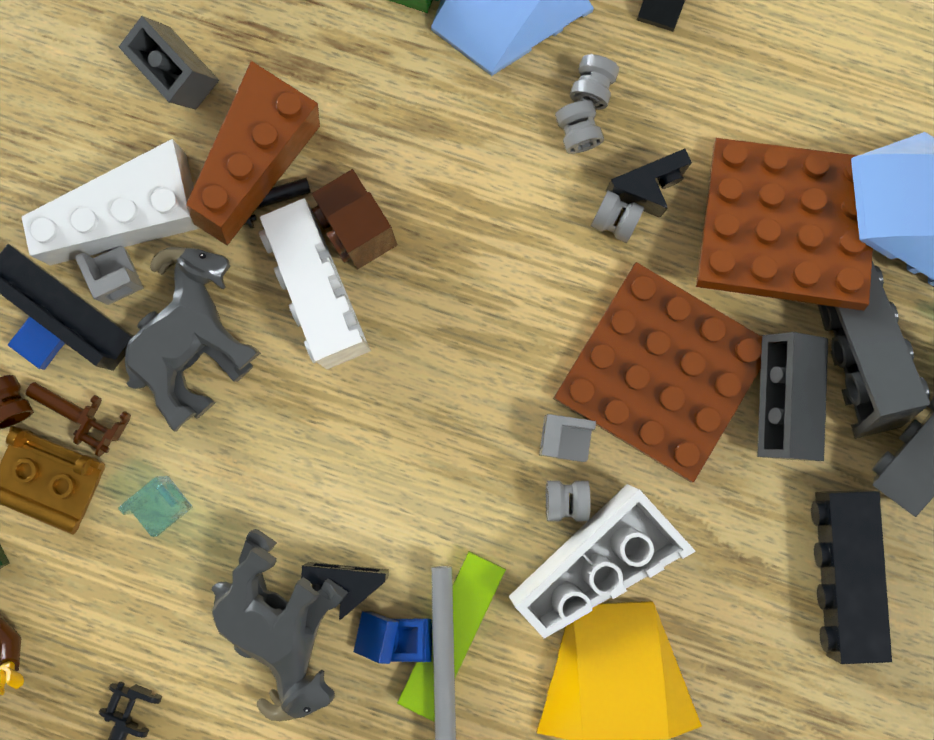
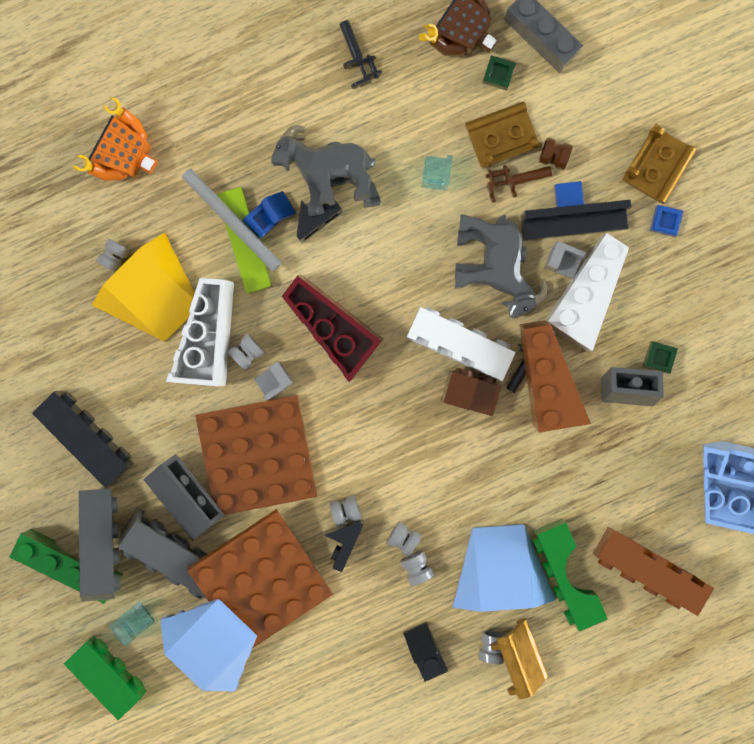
camera: 135 degrees right, 5 degrees up
none -> dark red wedge [281,275,384,382]
none -> dark green plate [643,341,678,374]

